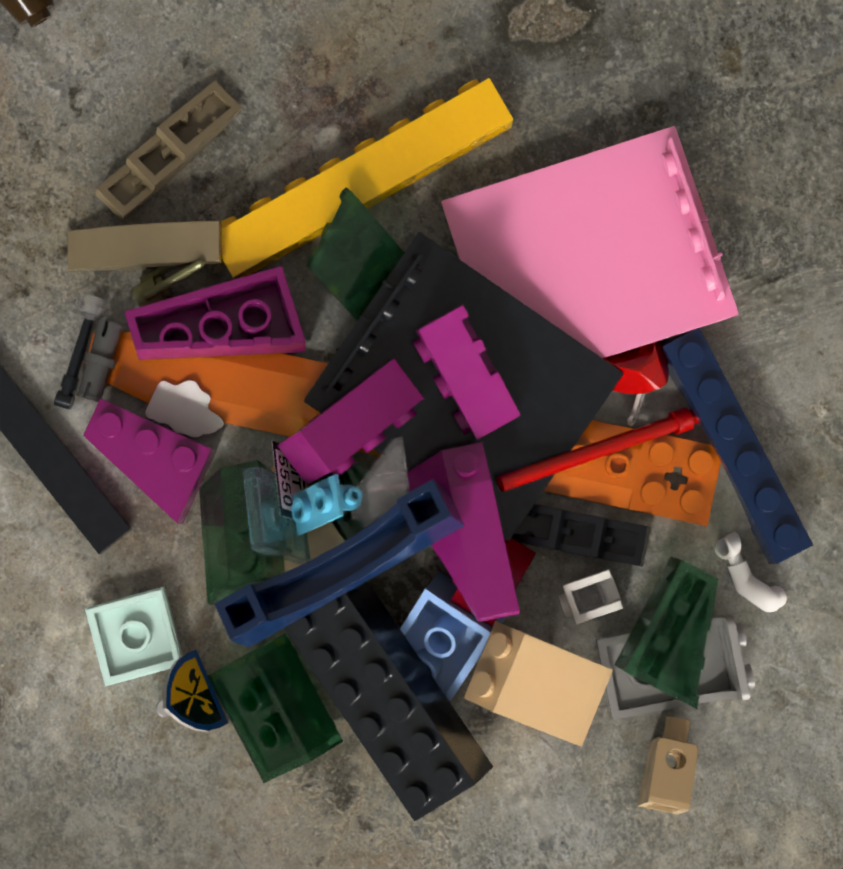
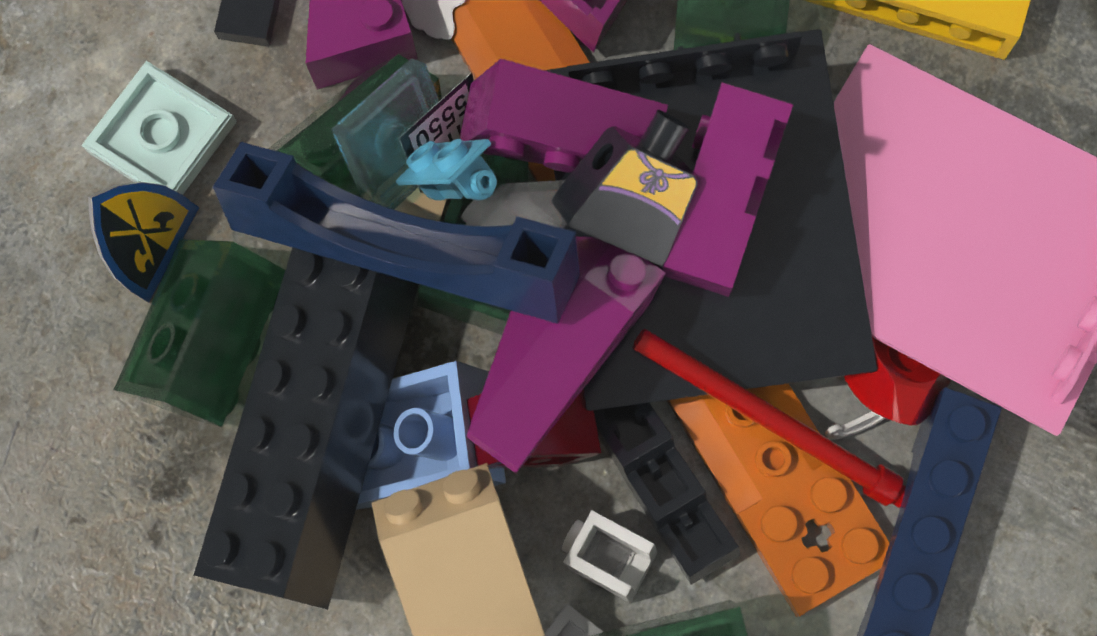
camera: 50 degrees right, 10 degrees down
none -> black torso [551,110,697,266]

